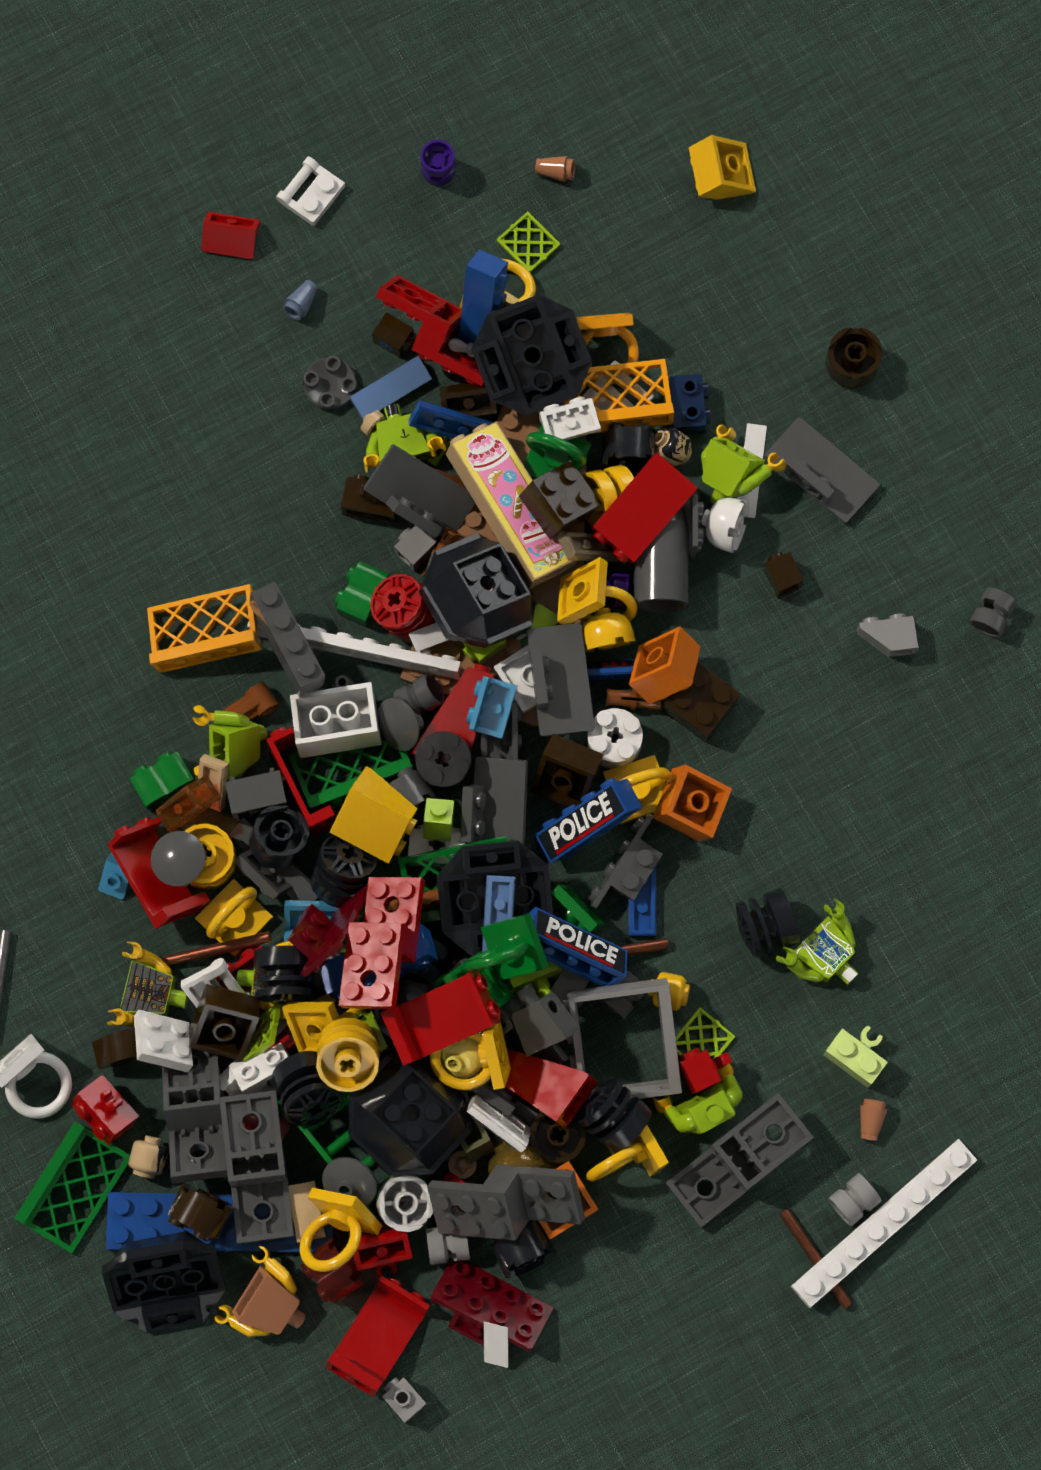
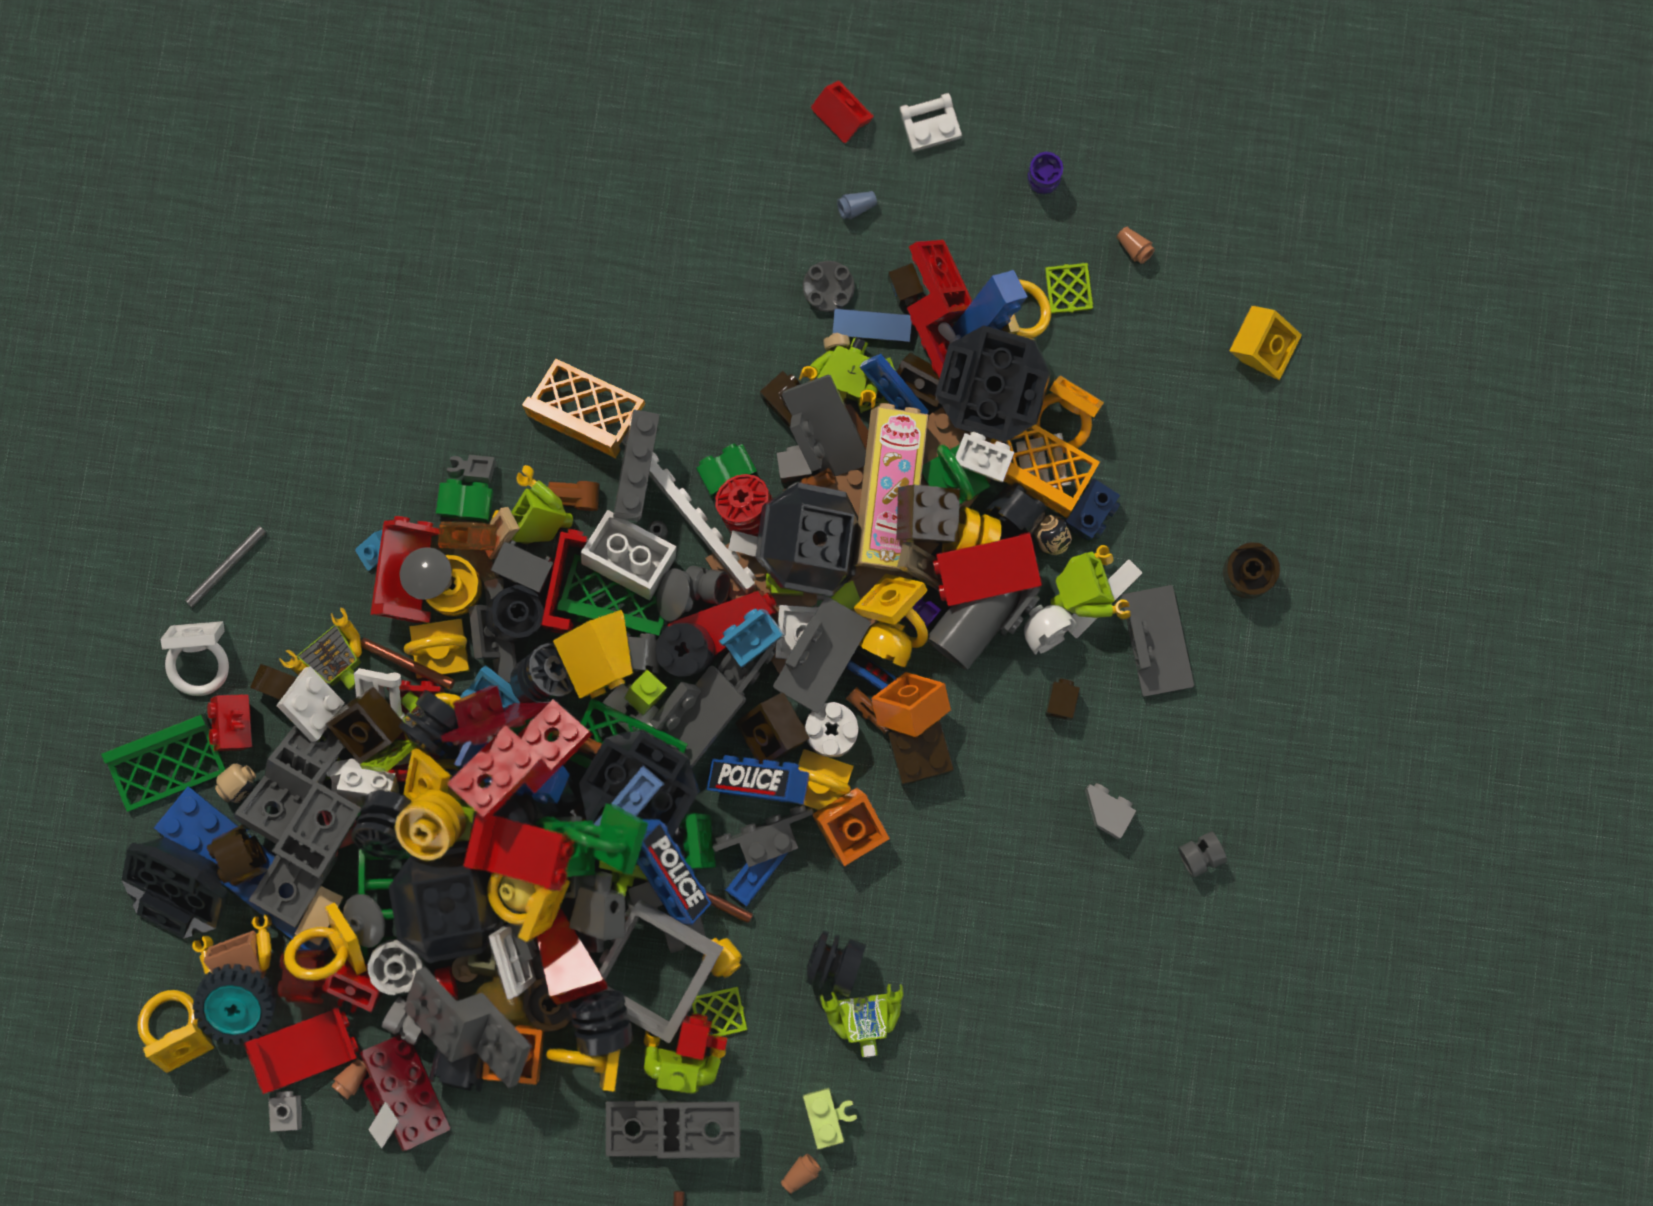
camera: 35 degrees right, 5 degrees up
none -> yellow tile [138,990,215,1073]
none -> wheel [193,964,276,1044]
none -> nougat cone [331,1058,367,1100]
none -> dark grey plate [447,455,496,484]

